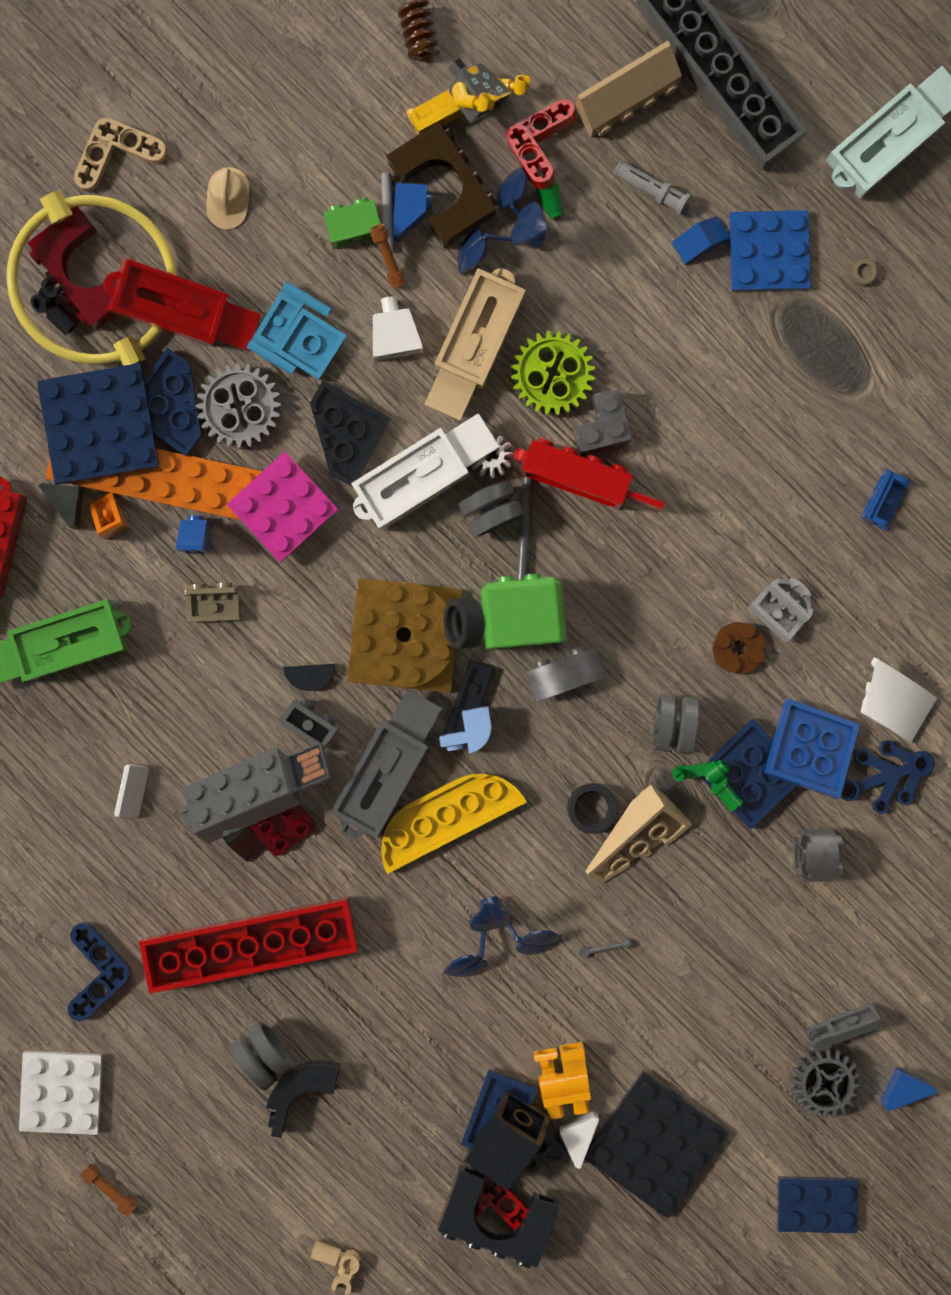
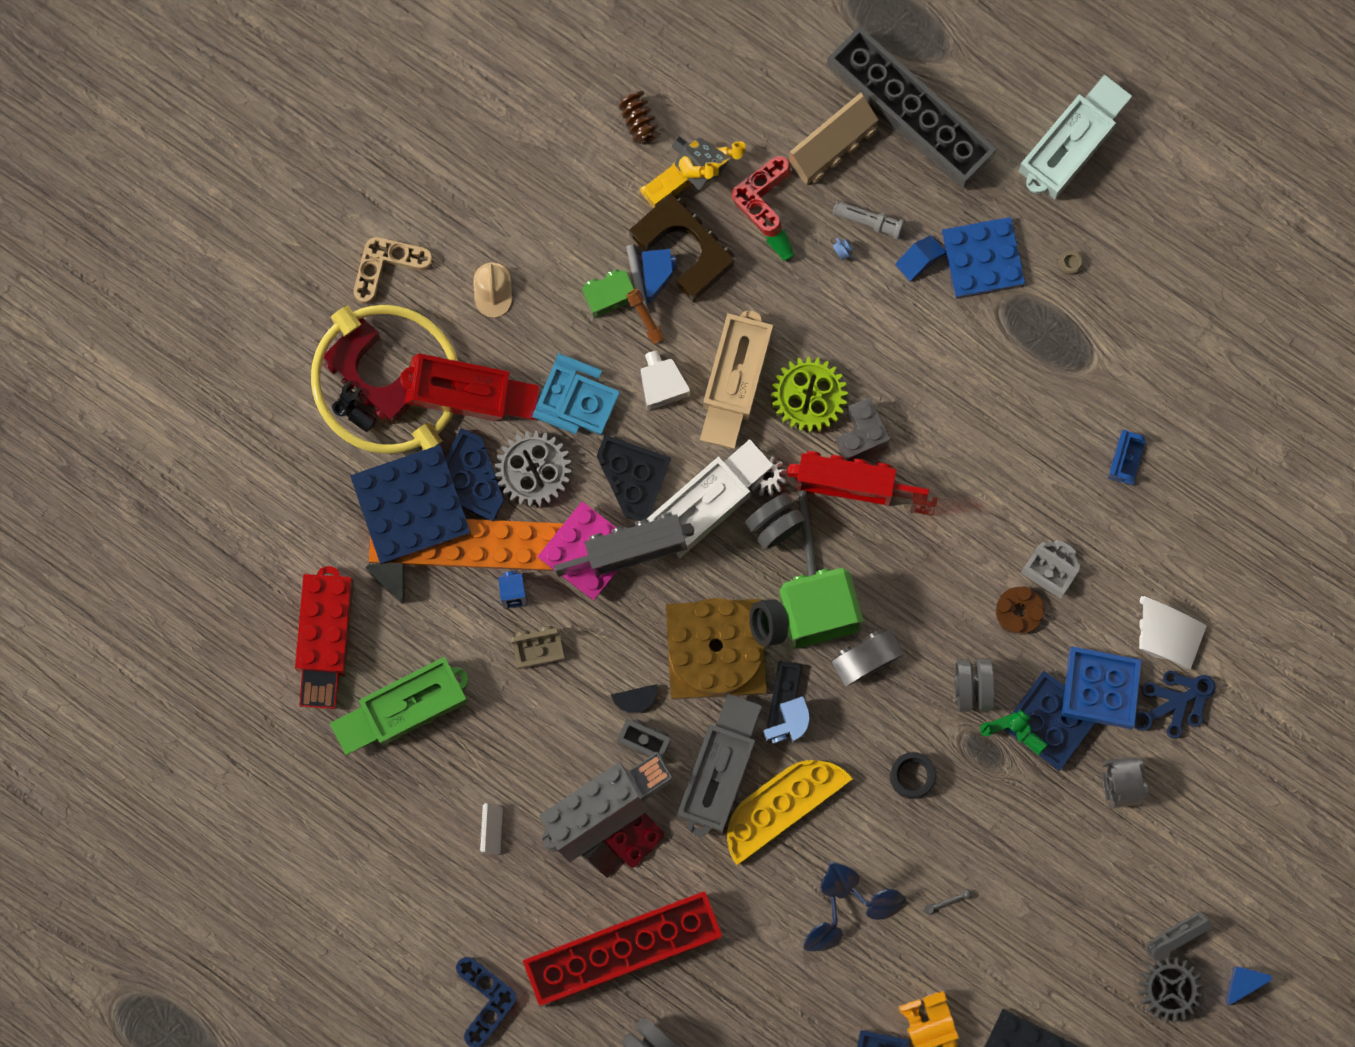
camera: 10 degrees left, 10 degrees down
orange slope [89,493,130,539] -> none
dark blue plant [457,167,549,275] -> none
tan wedge [586,785,692,883] -> none
none -> dark grey piece [554,512,695,577]
none -> medium blue plate [833,238,854,260]
none -> clear red tile [910,494,937,516]

